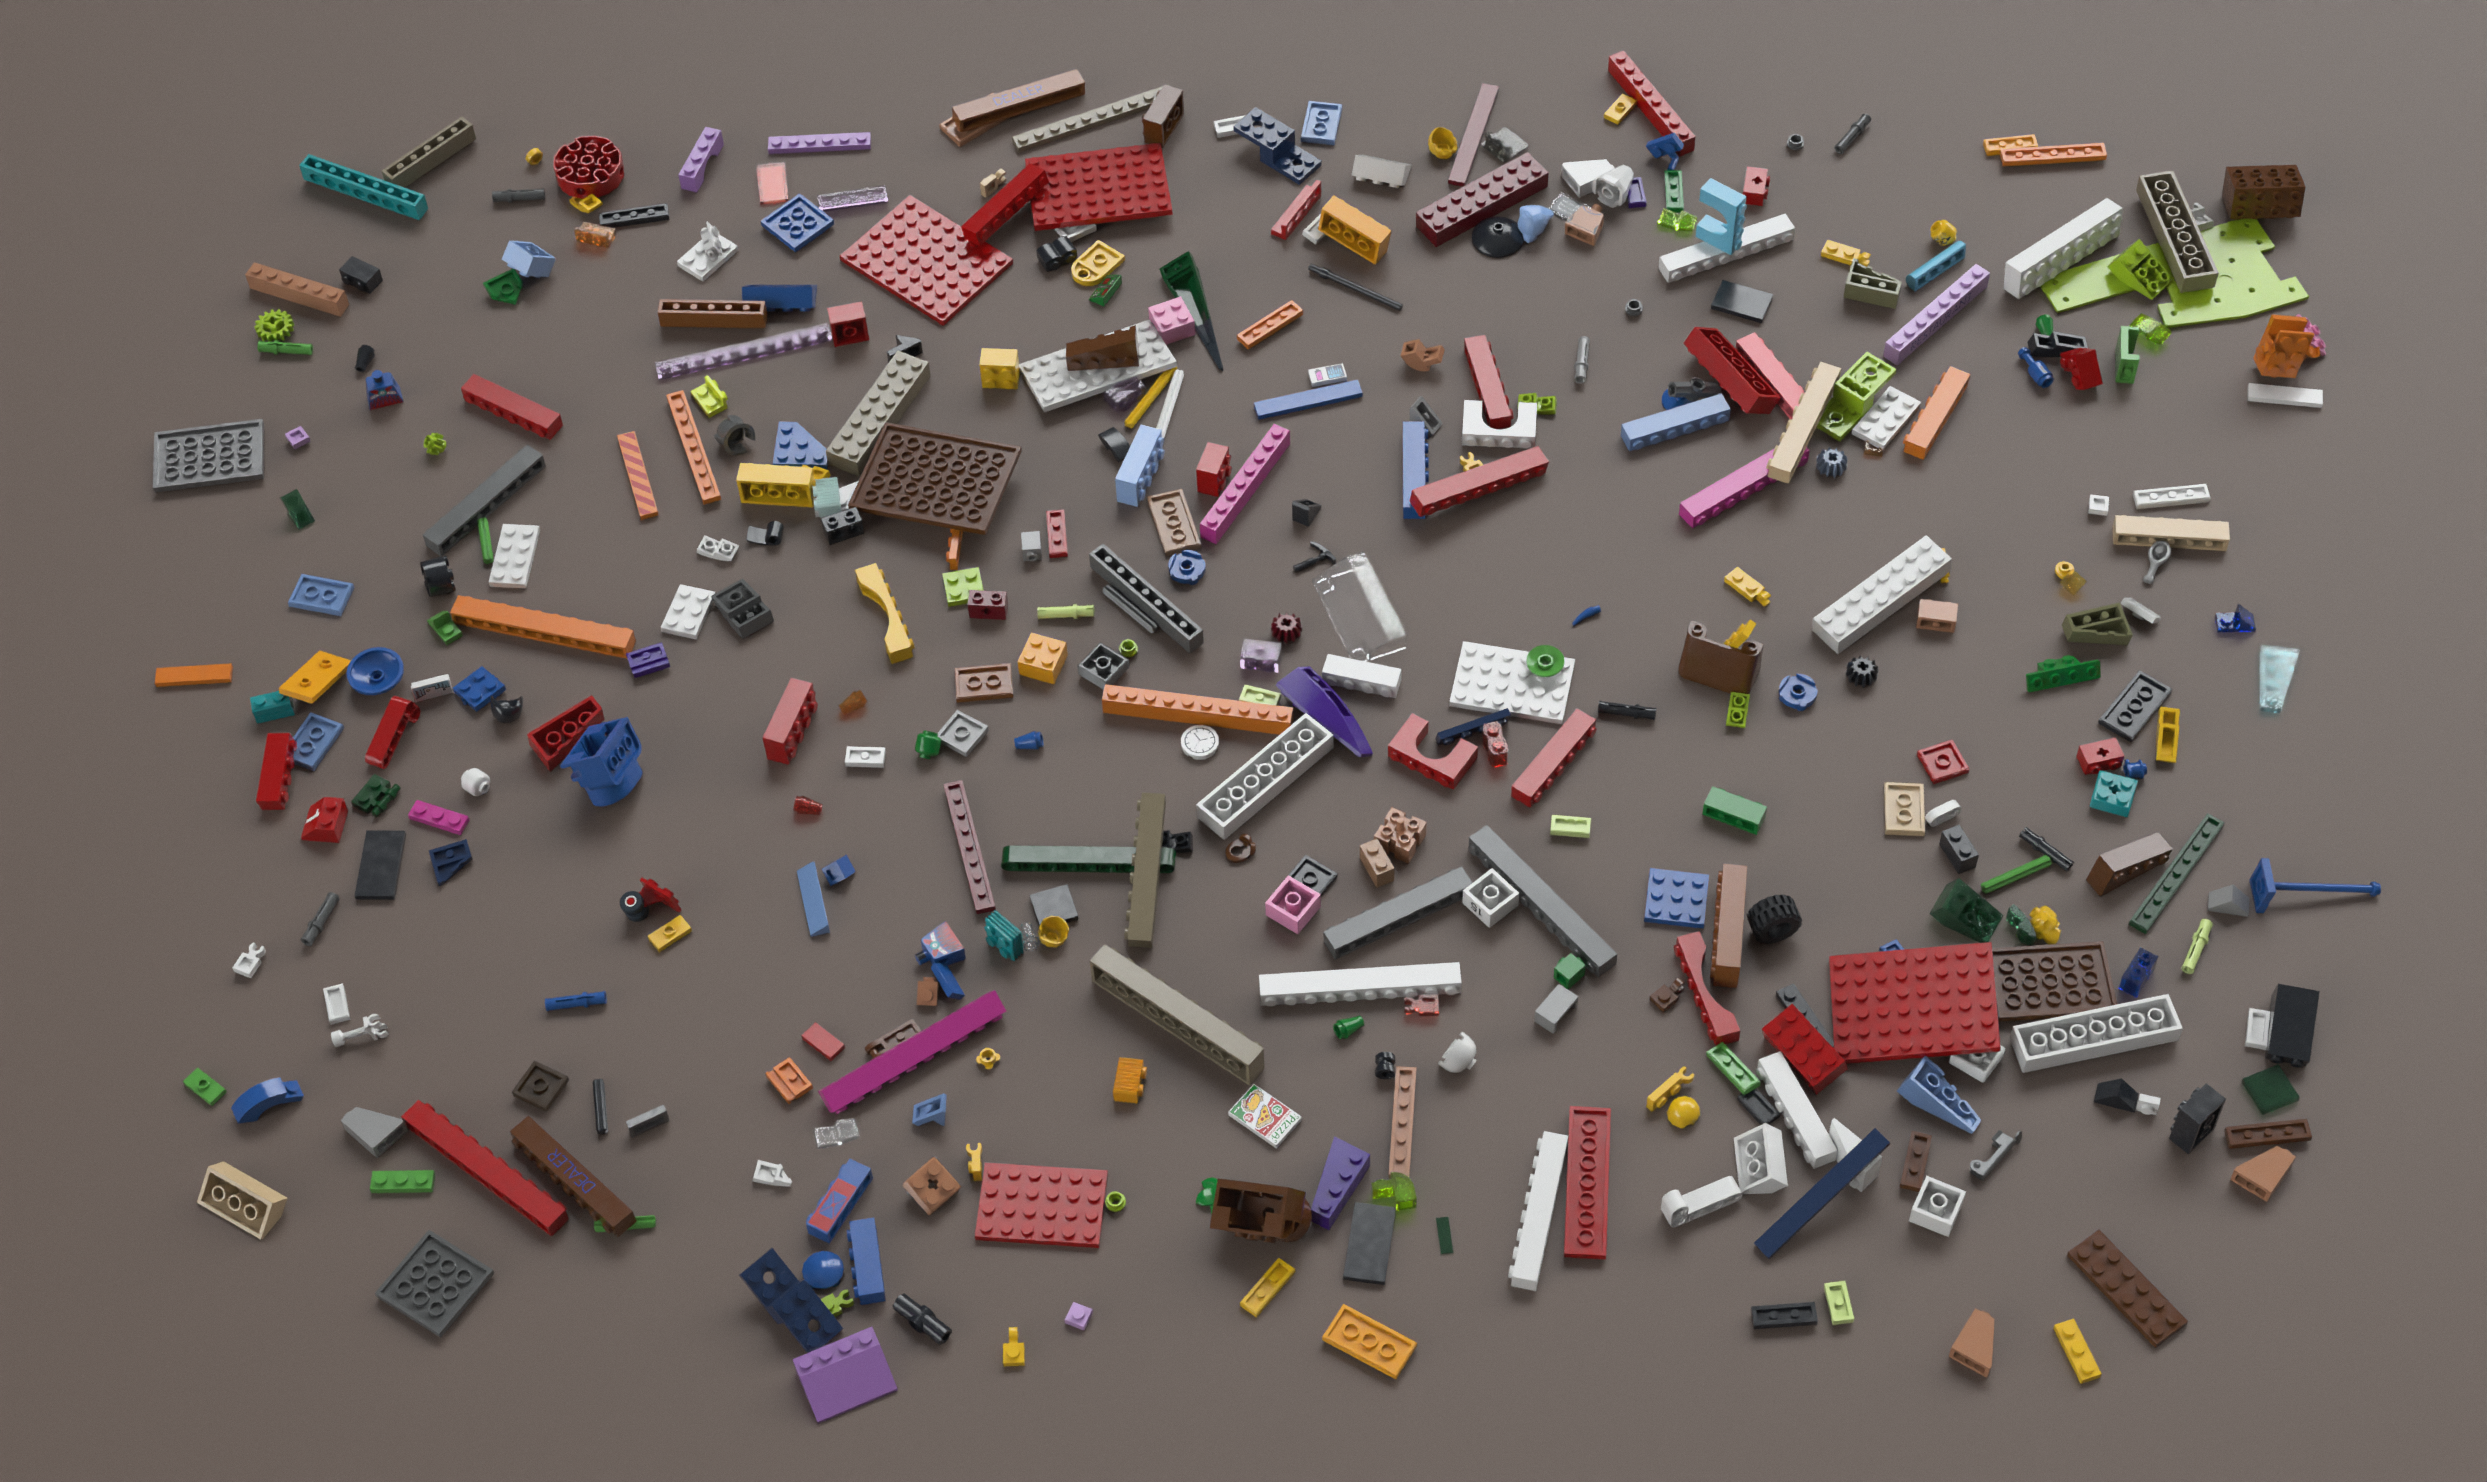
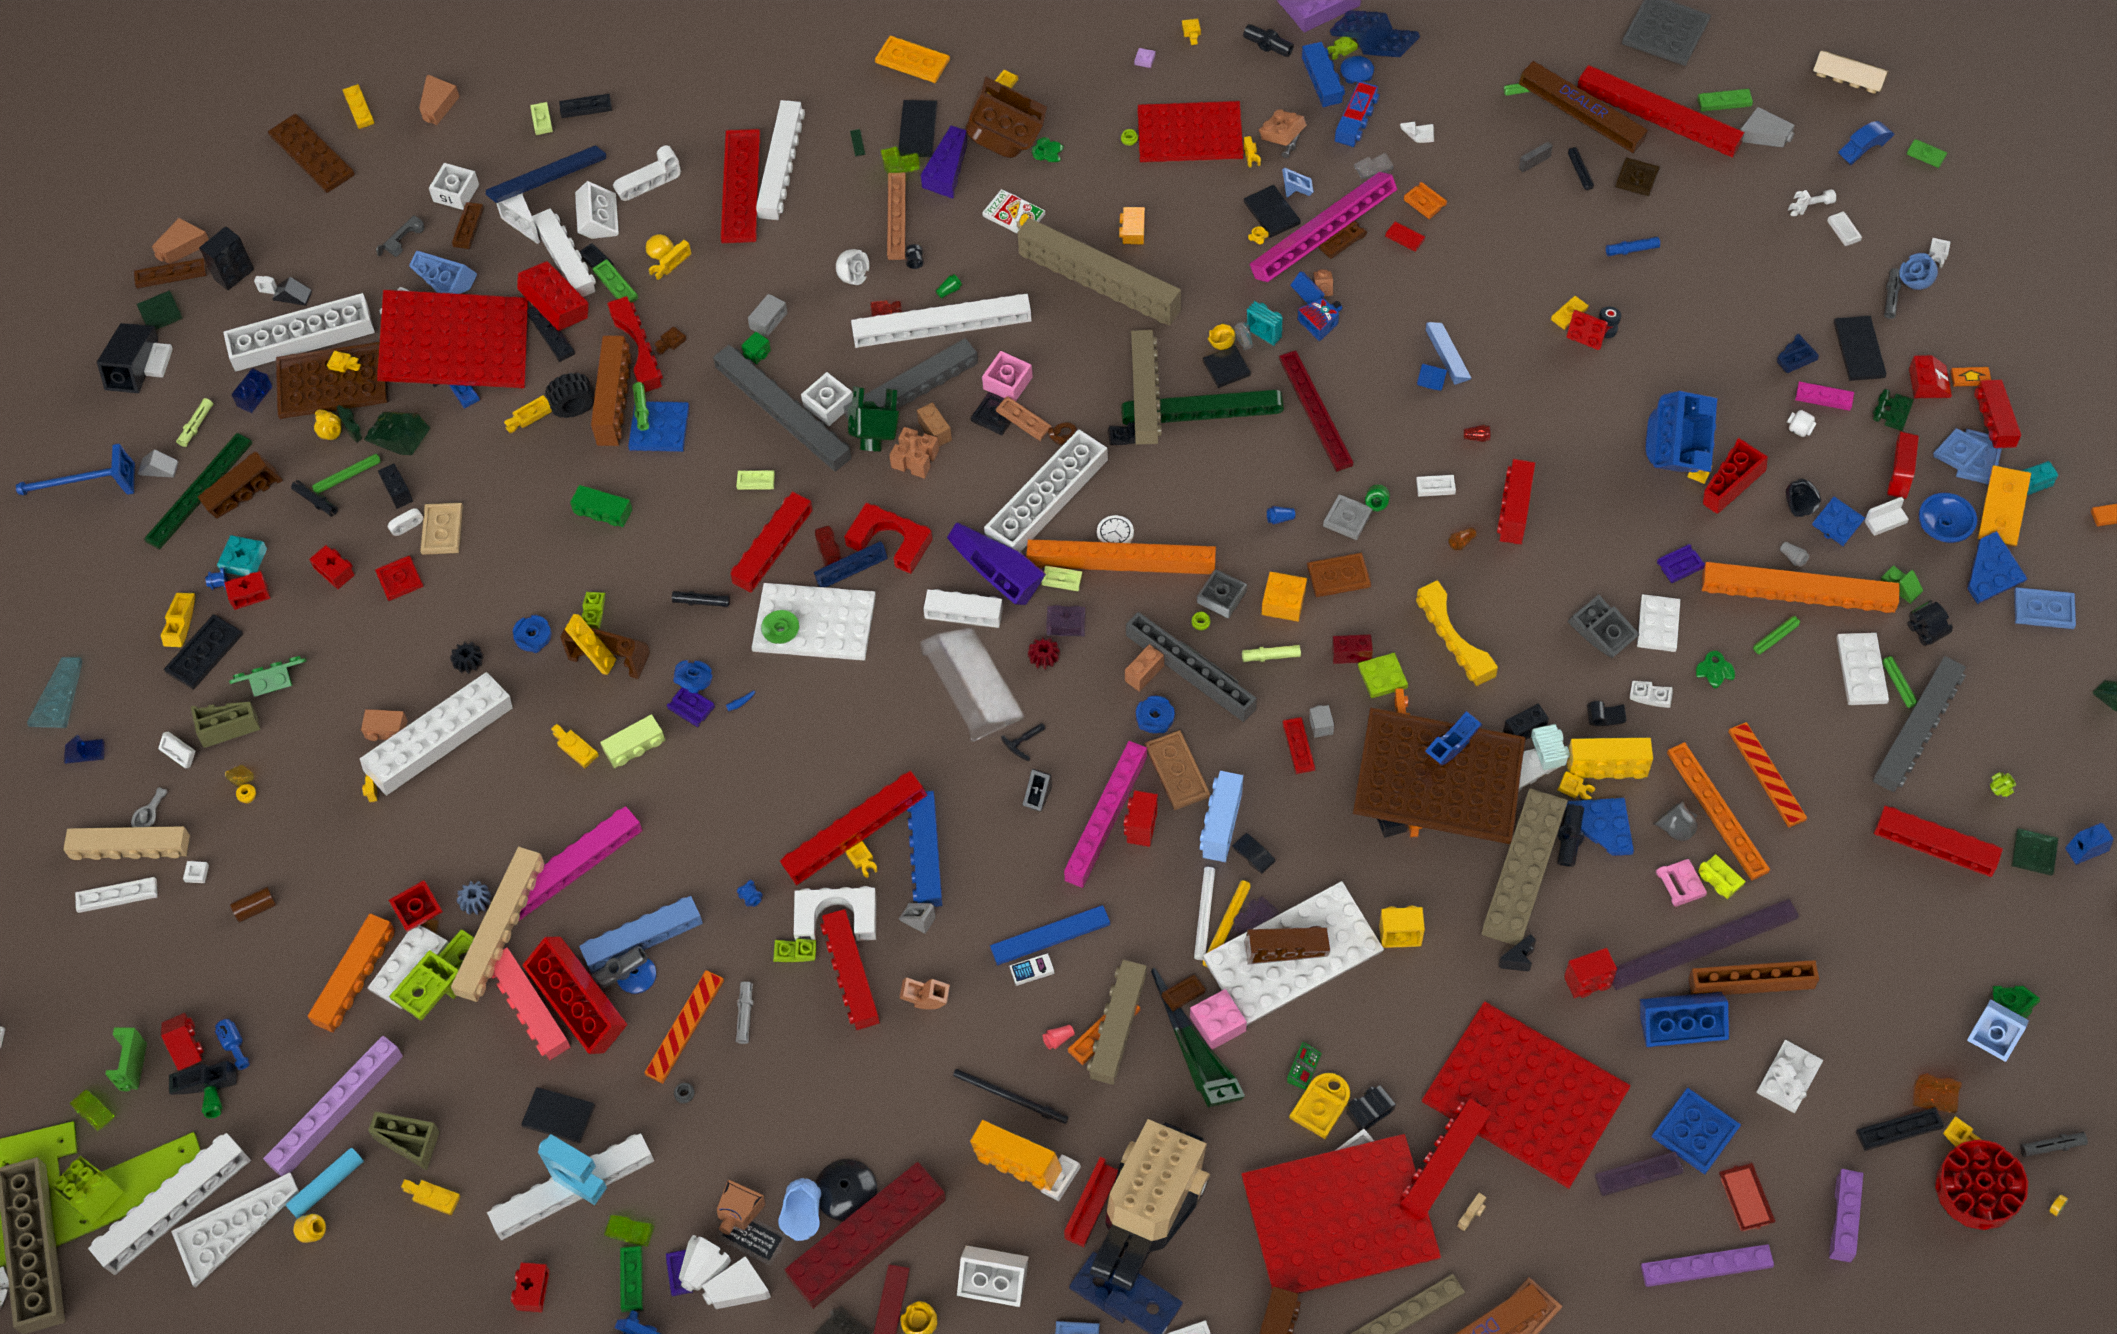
camera: 175 degrees right, 5 degrees up
none -> white wing [171,1173,299,1288]
none -> reddish brown brick [230,886,276,923]
none -> red brick [309,545,355,590]
none -> yellow plate [327,351,361,373]
none -> red slope [389,880,443,932]
none -> yellow plate [504,395,552,433]
none -> yellowish green brick [600,714,665,768]
none -> bright green pin [632,382,649,431]
none -> orange tile [644,970,724,1084]
none -> dark purple plate [667,687,715,727]
none -> blue plate [673,660,712,693]
none -> blue brick [736,880,763,907]
none -> dark green piece [848,386,900,452]
none -> nougat tile [996,396,1051,441]
none -> coral cone [1043,1024,1075,1049]
none -> dark tan brick [1087,960,1147,1085]
none -> tan piece [1090,1119,1210,1291]
none -> nougat brick [1125,644,1164,692]
none -> reddish brown tile [1161,975,1206,1011]
none -> black tile [1244,184,1301,238]
none -> blue arch [1425,711,1482,765]
none -> black piece [1557,804,1584,867]
none -> bright pink plate [1656,859,1707,907]
none -> green plate [1696,651,1735,689]
none -> bright green axle [1753,616,1800,655]
none -> light grey cone [1780,542,1809,567]
none -> medium blue cylinder [1899,253,1938,290]
none -> medium blue tile [1933,428,1988,473]
none -> orange tile [1950,367,1991,387]
none -> blue plate [1967,531,2027,604]
none -> clear green tile [2011,828,2059,876]

